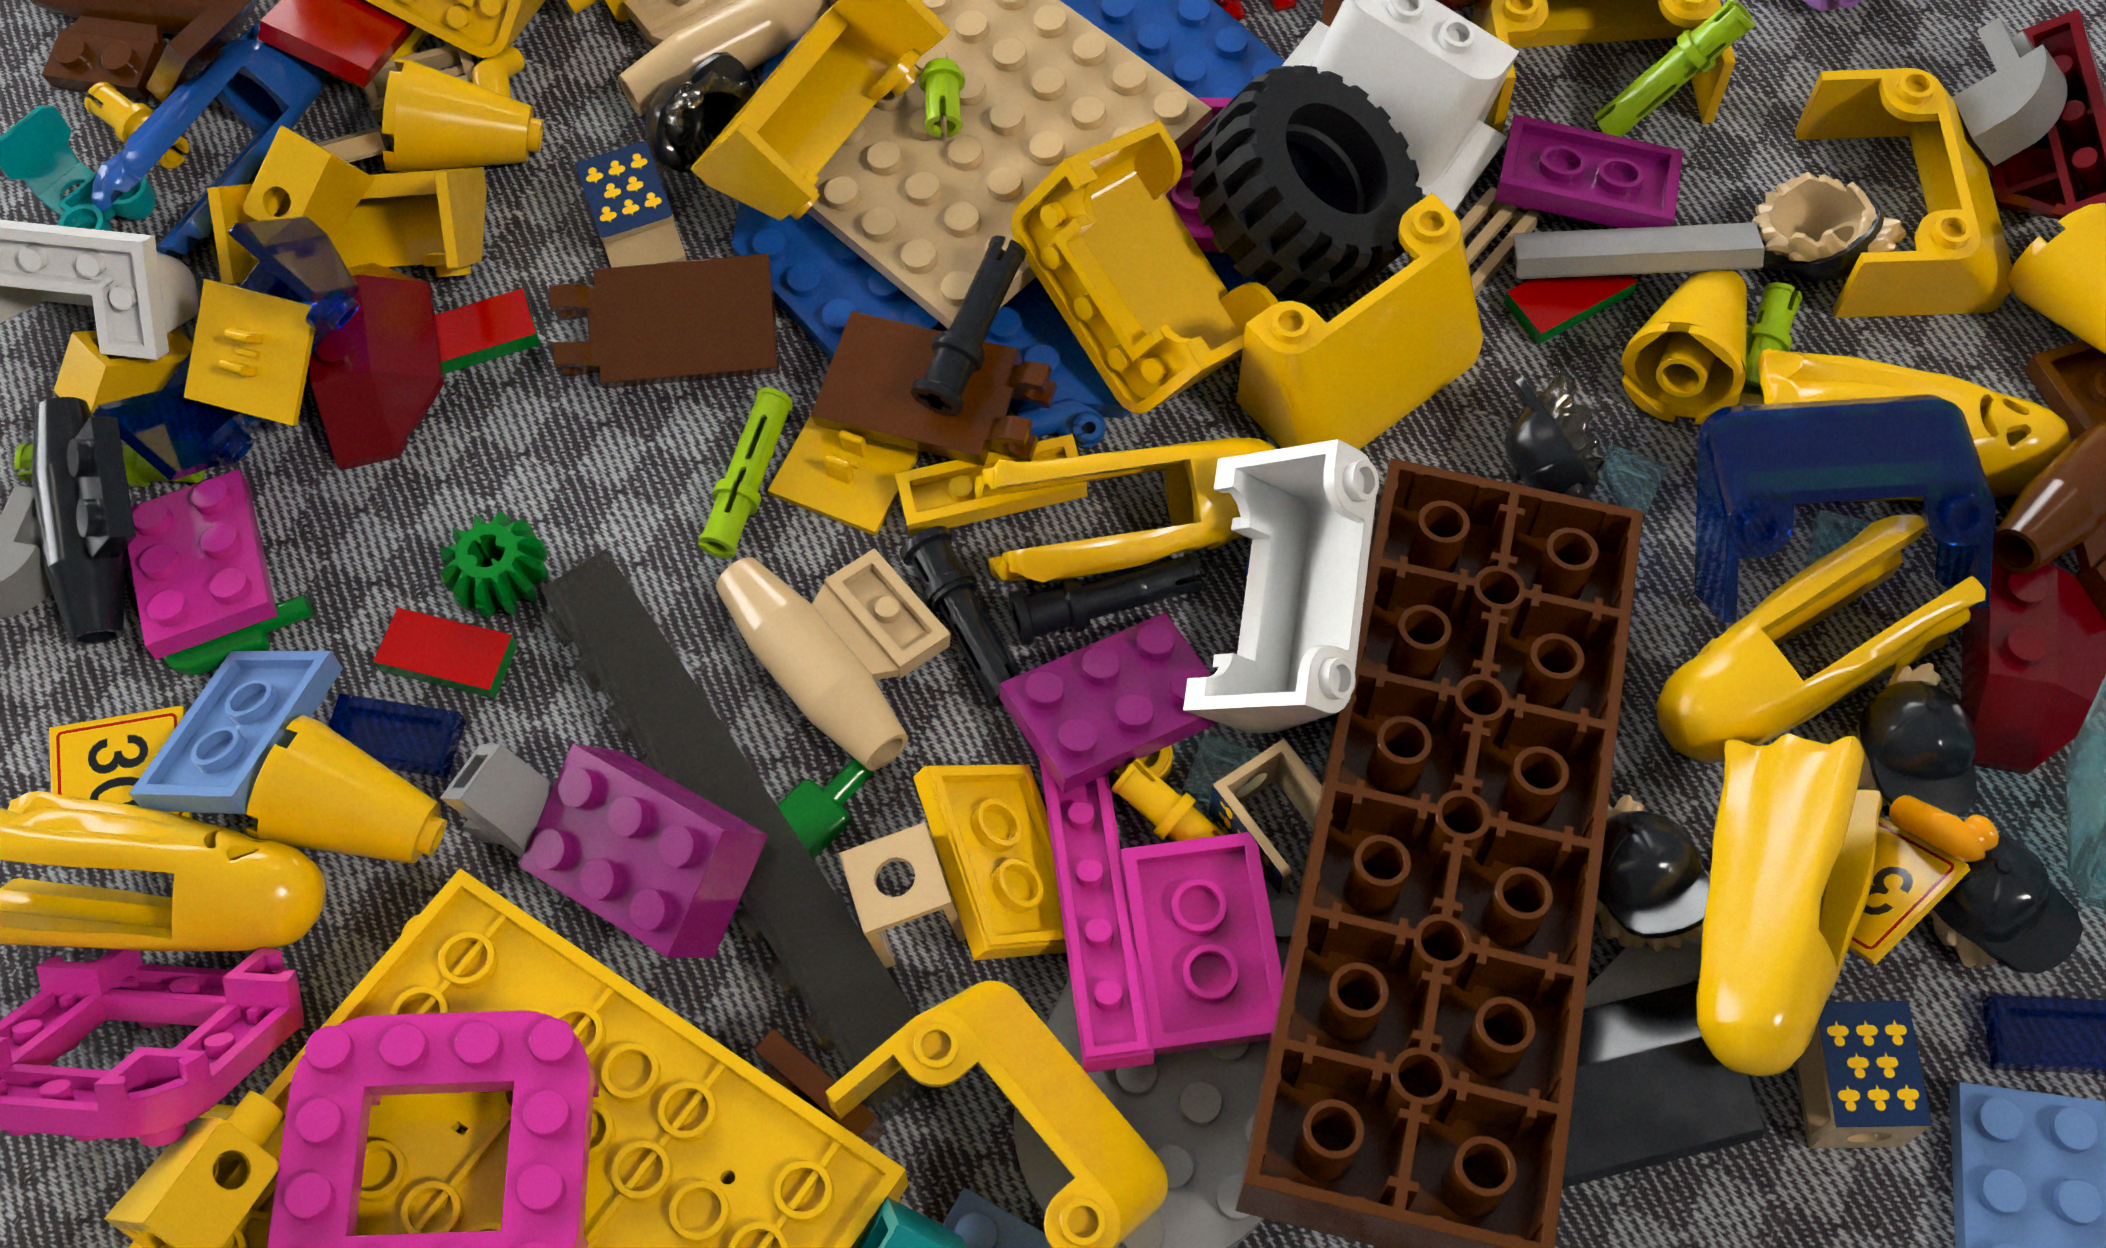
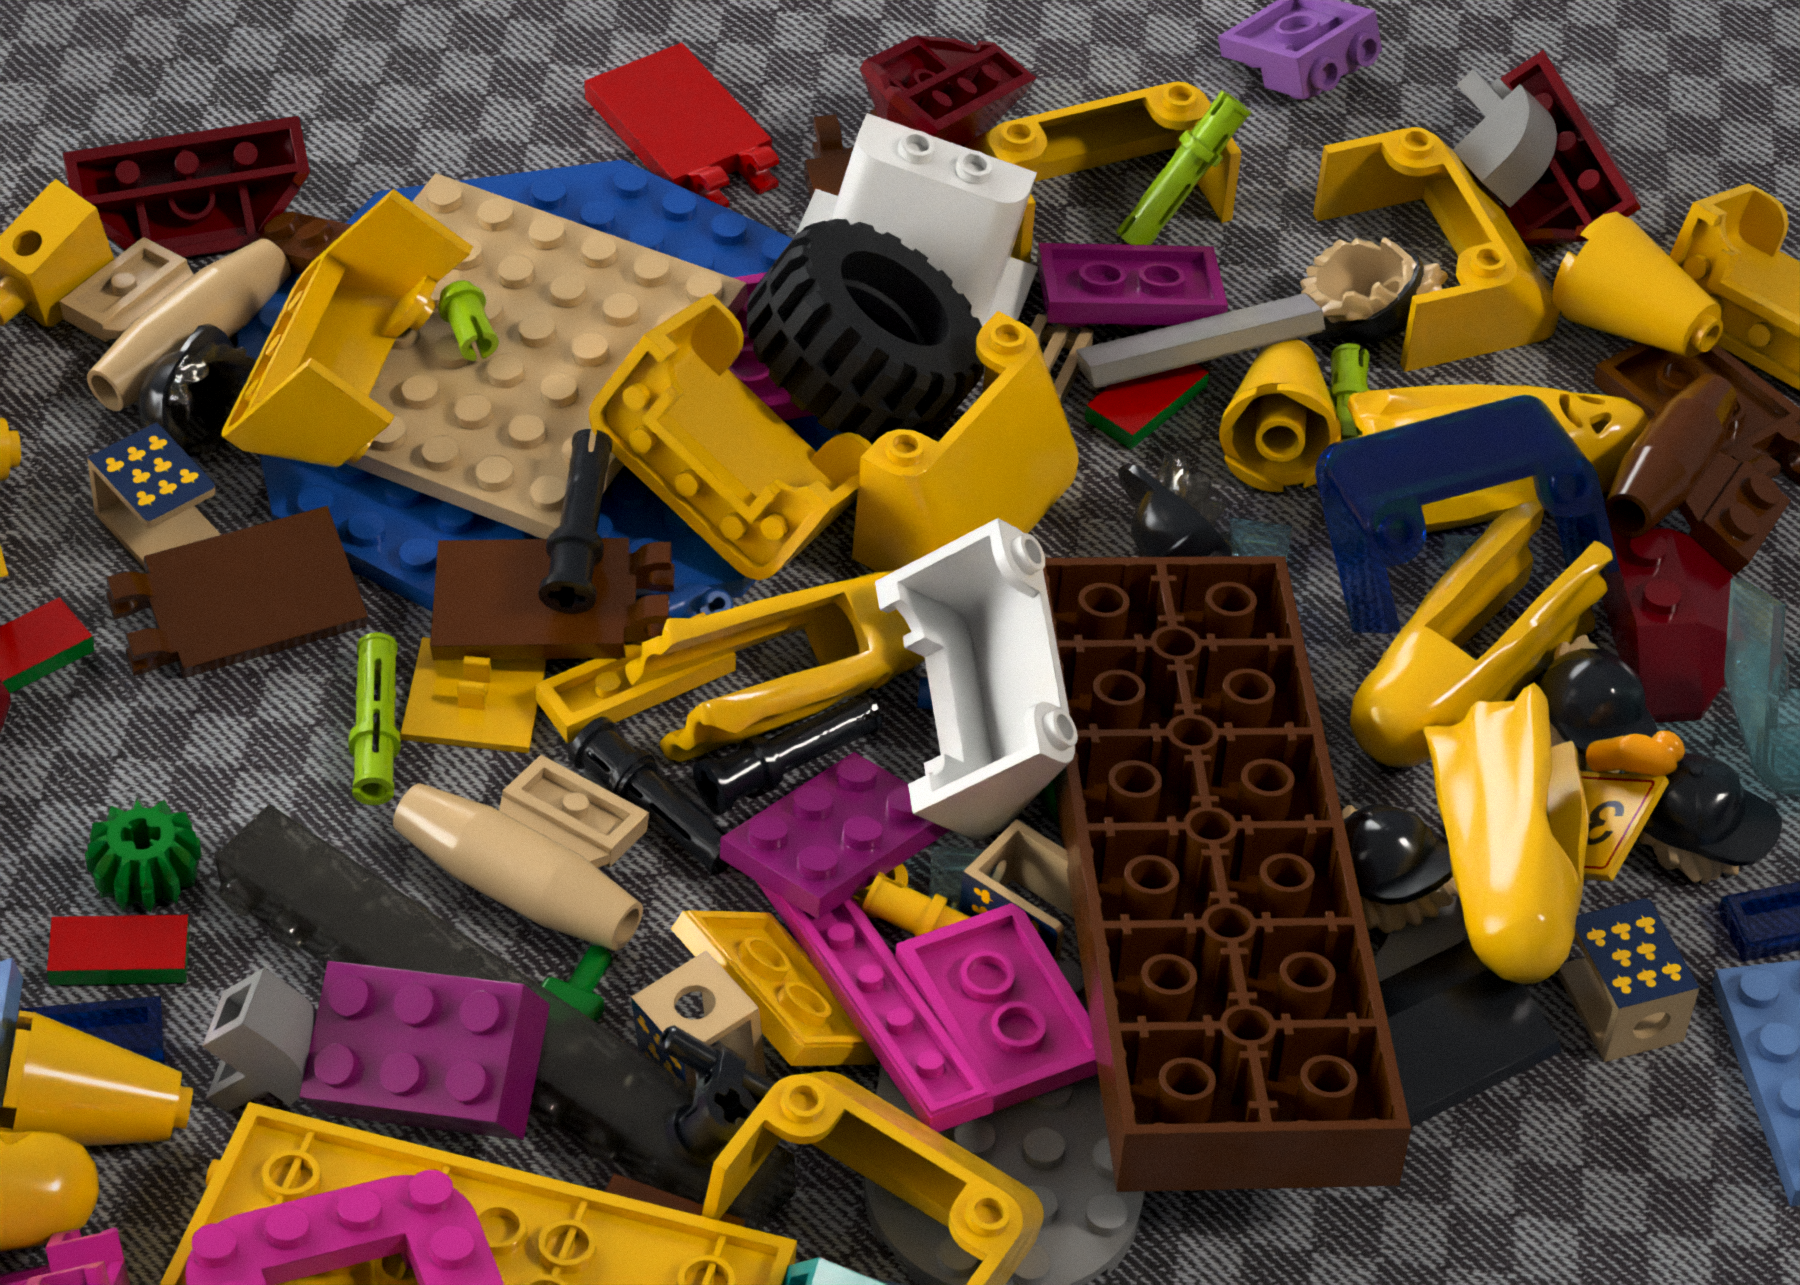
camera: 25 degrees left, 15 degrees down
none -> black piece [659,1025,775,1168]

